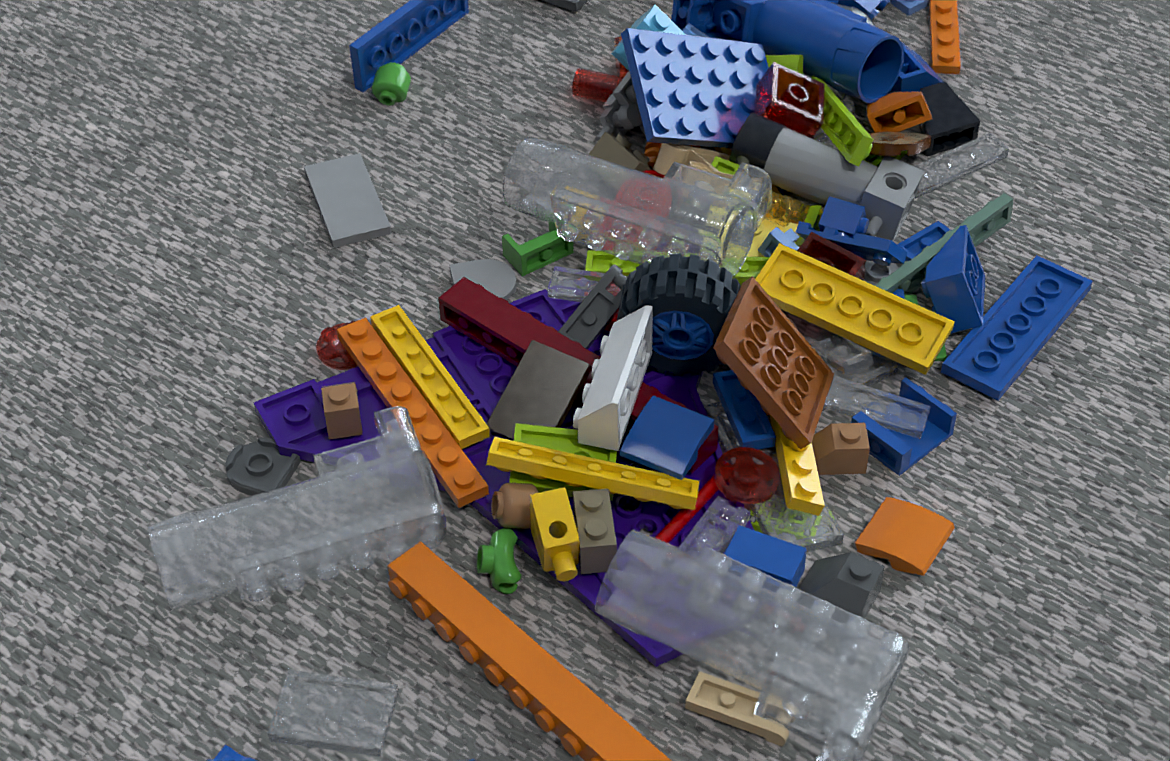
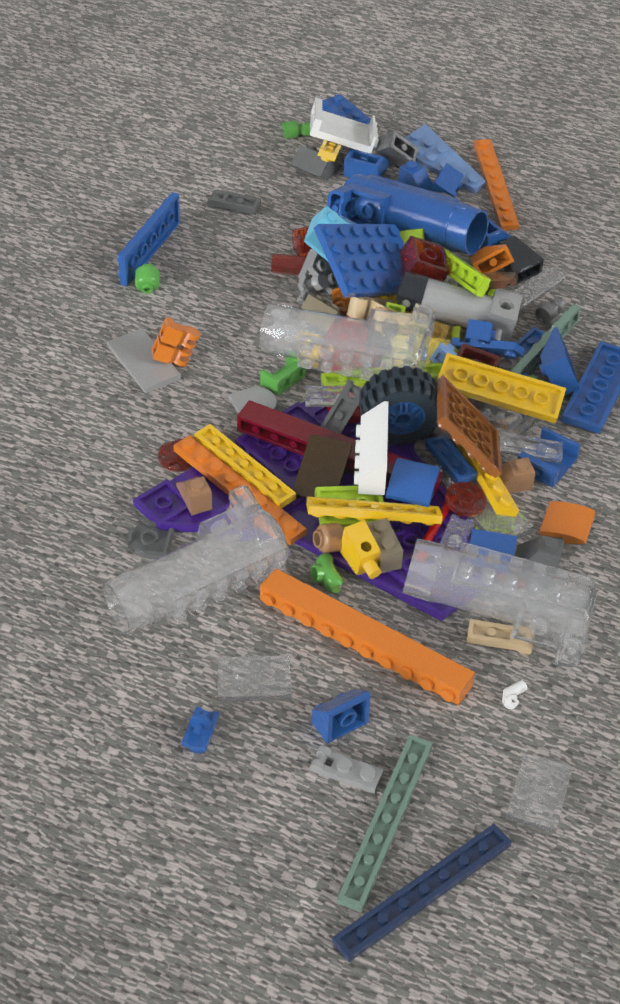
camera: 15 degrees left, 0 degrees up
none -> orange legs [151,317,201,367]
none -> flat silver piece [535,297,565,327]

